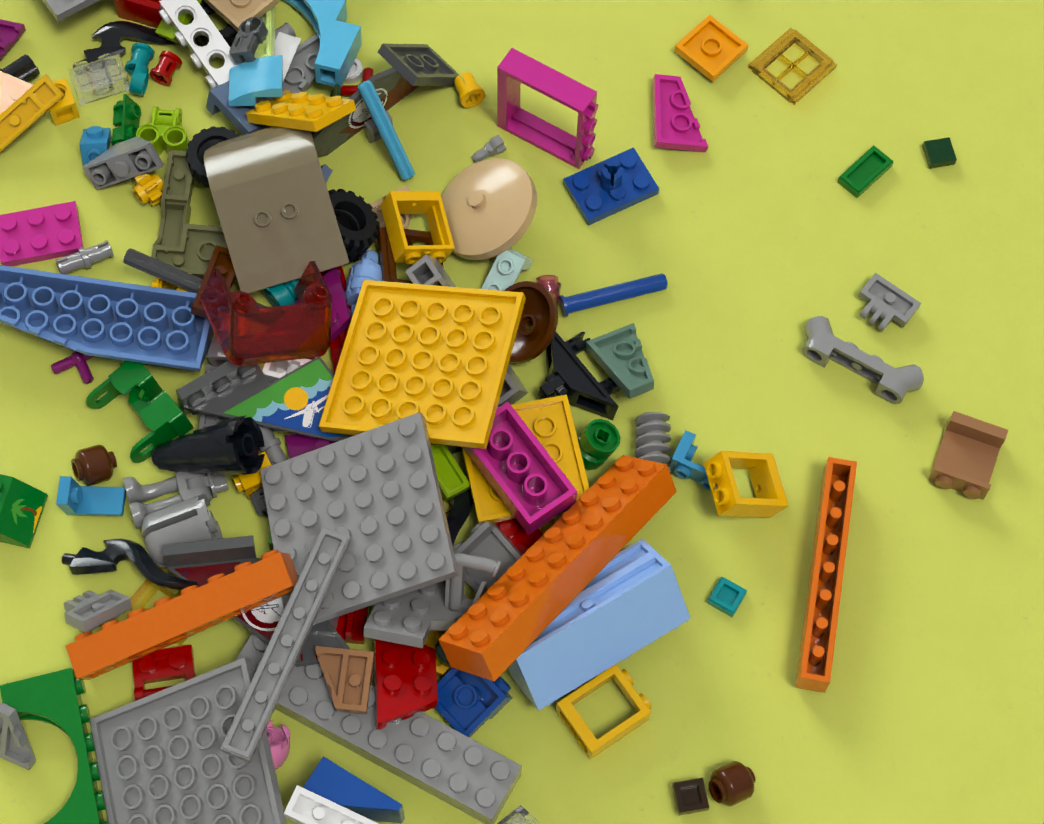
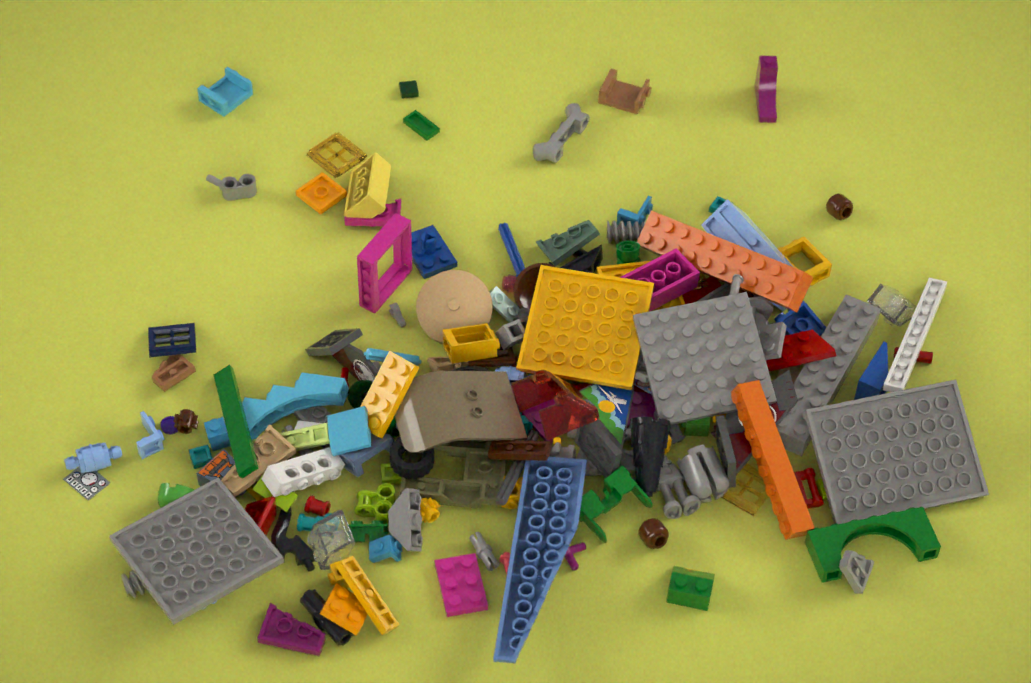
camera: 90 degrees left, 15 degrees down
dark azure bracket [56,476,126,516] -> none
black piece [62,539,198,590] -> none
light grey hinge [64,590,132,632] -> none
light grey tile [220,527,351,763] -> none
dark grey piece [229,17,268,63] -> none
medium nougat wing [315,646,375,714] -> none
yellow bush [454,72,486,108] -> none
dark brown plate [672,778,709,816] -> none
yellow window [704,451,788,518] -> none
orange brick [795,457,857,693] -> none
light grey hinge [858,273,921,332] -> none
none -> light yellow slope [344,152,391,219]
none -> magenta arch [755,56,778,123]

